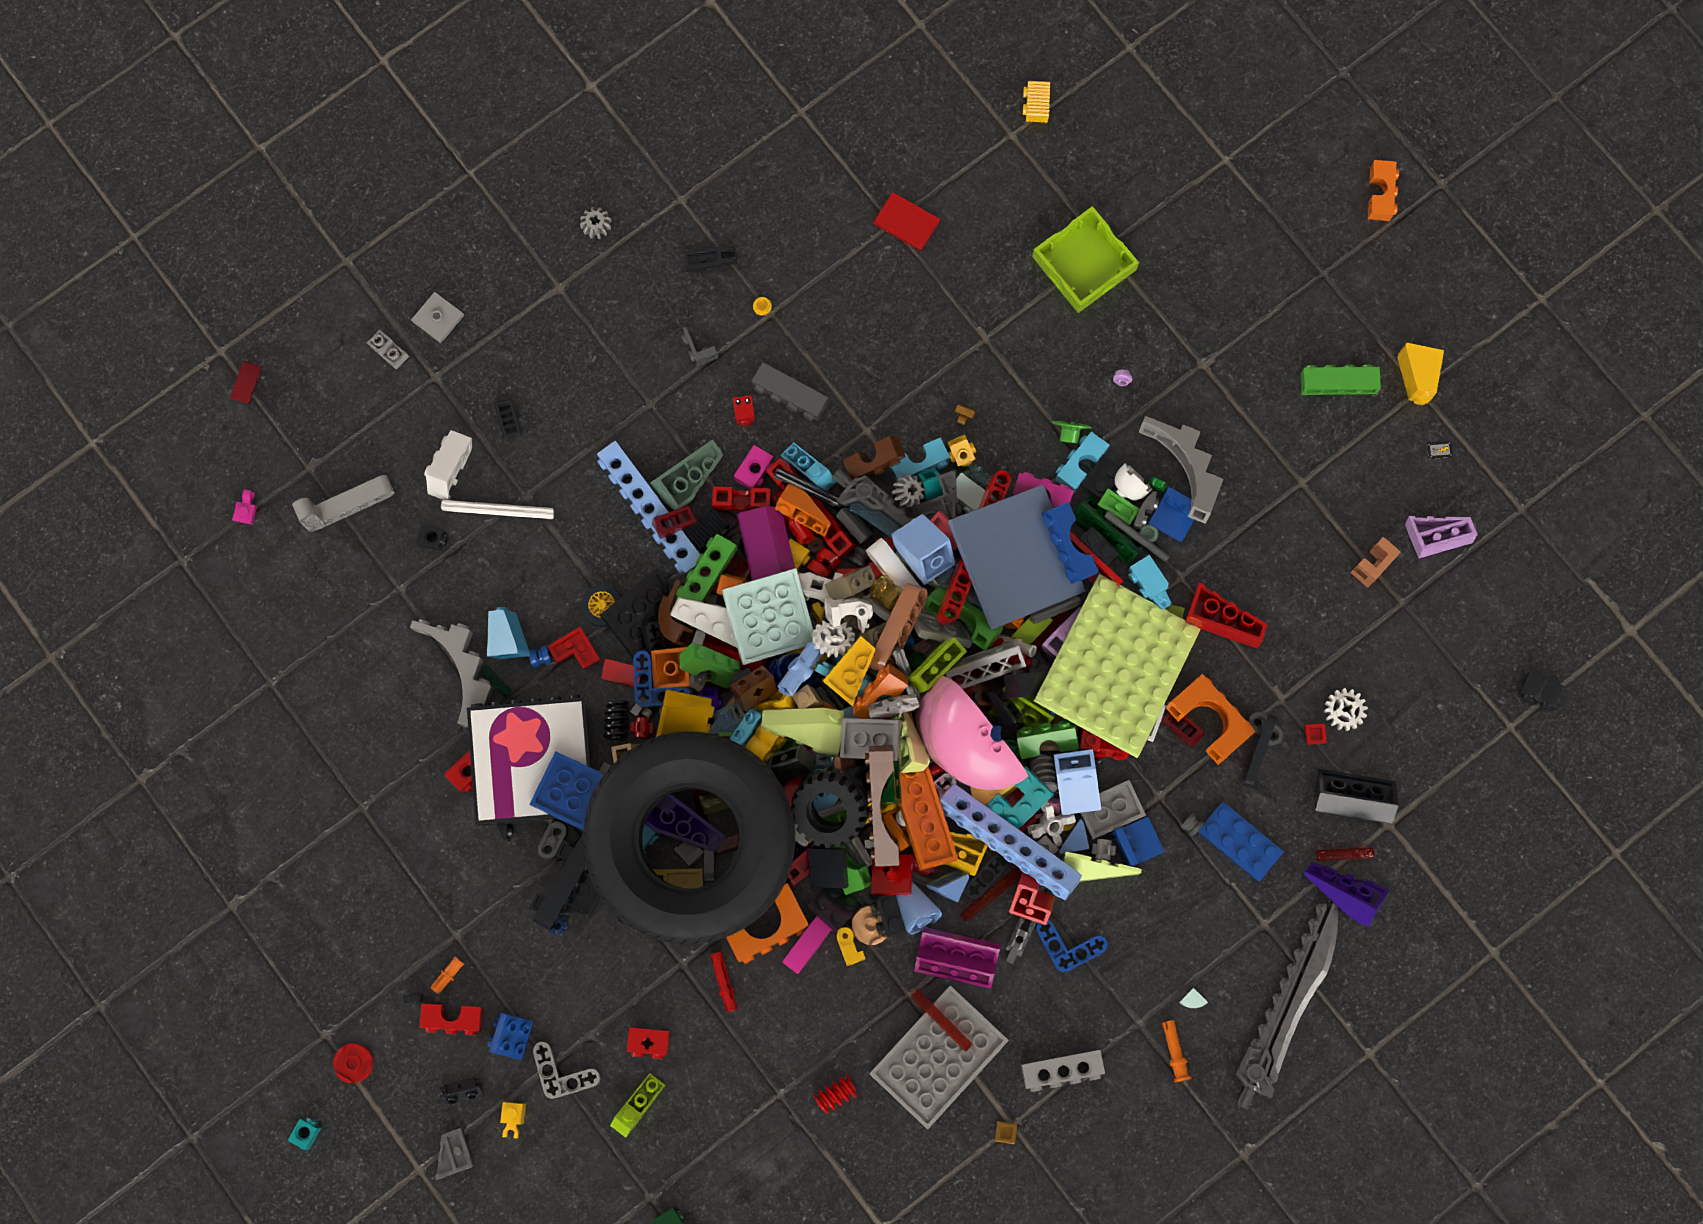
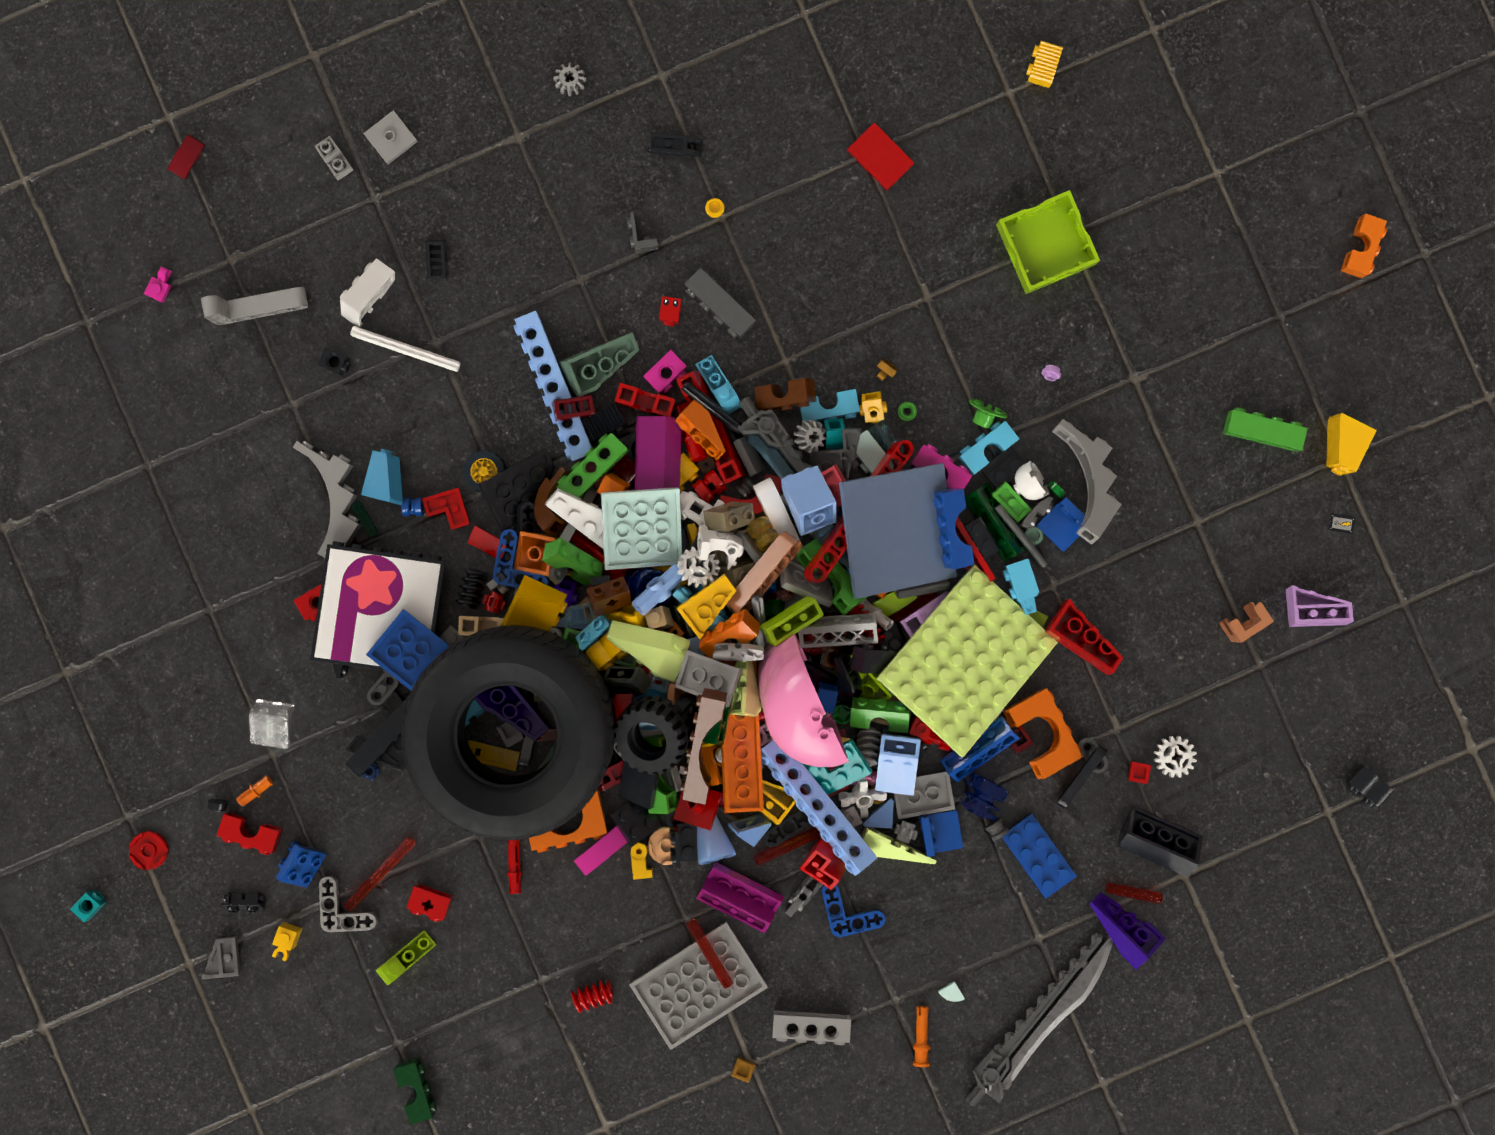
camera: 10 degrees right, 10 degrees up
none -> clear bracket [249,699,294,749]
none -> clear red axle [343,837,416,912]
none -> bright green plate [898,402,917,421]
none -> blue fence [940,716,1020,782]
none -> clear blue wheel [958,773,1009,821]

